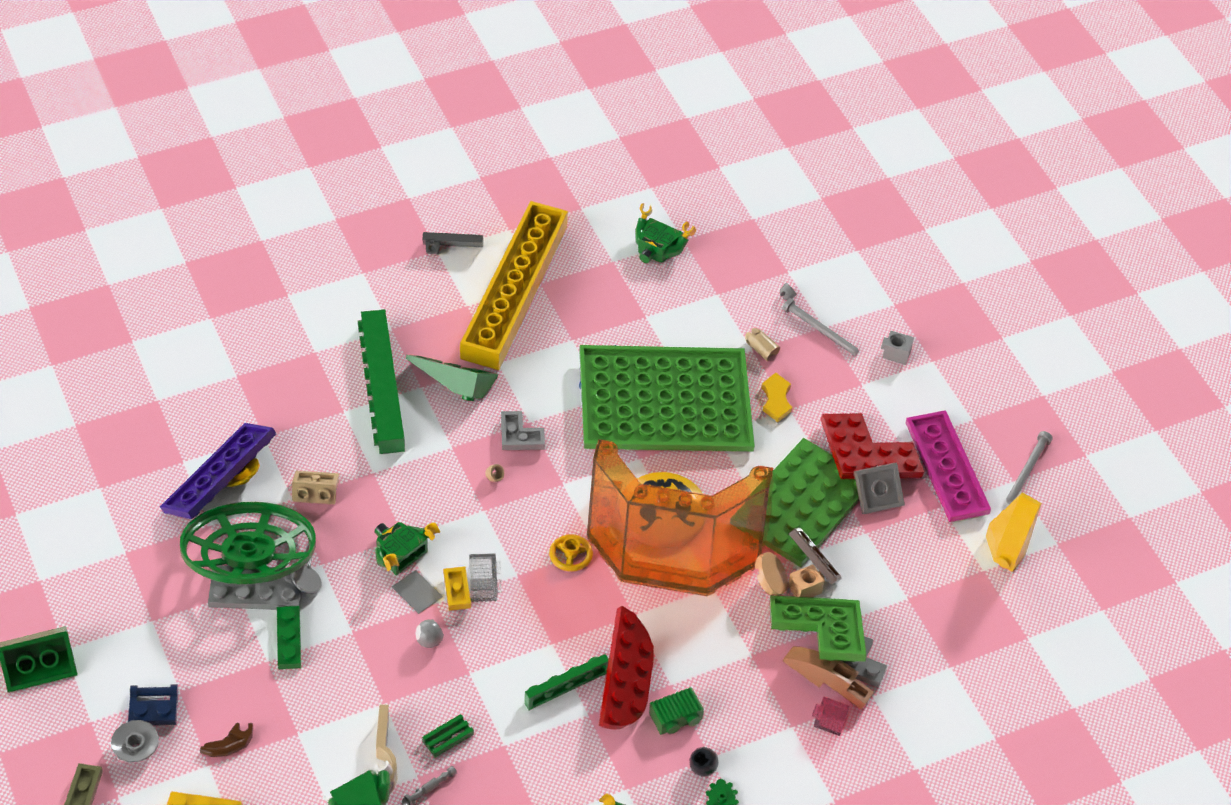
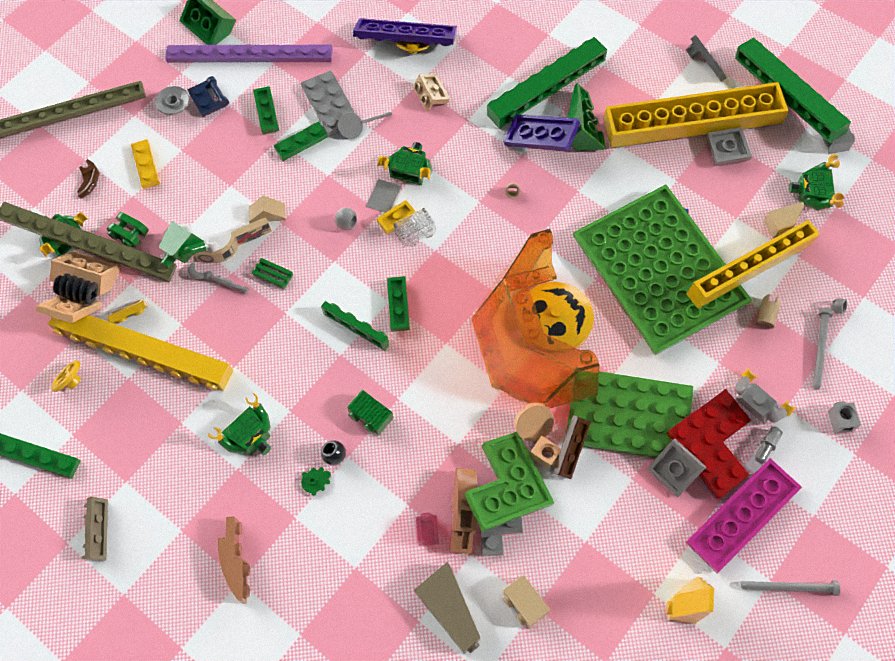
camera: 70 degrees right, 15 degrees up
green dish [180,502,316,584] -> none
reddish brown piece [200,723,253,757] -> none
light grey plate [501,411,545,450] -> none
yellow piece [549,534,593,572] -> none
red plate [598,606,654,730] -> none
yellow tile [761,372,793,422] -> none
none -> medium lavender plate [165,44,333,63]
none -> tan slope [249,195,286,223]
none -> green plate [253,86,280,135]
none -> green plate [387,276,410,332]
none -> dark tan slope [414,562,481,654]
none -> tan brick [502,575,550,629]
none -> dark purple plate [503,114,580,152]
none -> yellow brick [686,220,820,308]
none -> light grey plate [706,127,752,166]
none -> green brick [735,37,851,143]
none -> light grey torso [735,368,796,424]
none -> light grey axle [754,426,783,464]
none -> tan slope [764,202,804,239]
none -> light grey brick [823,128,855,154]

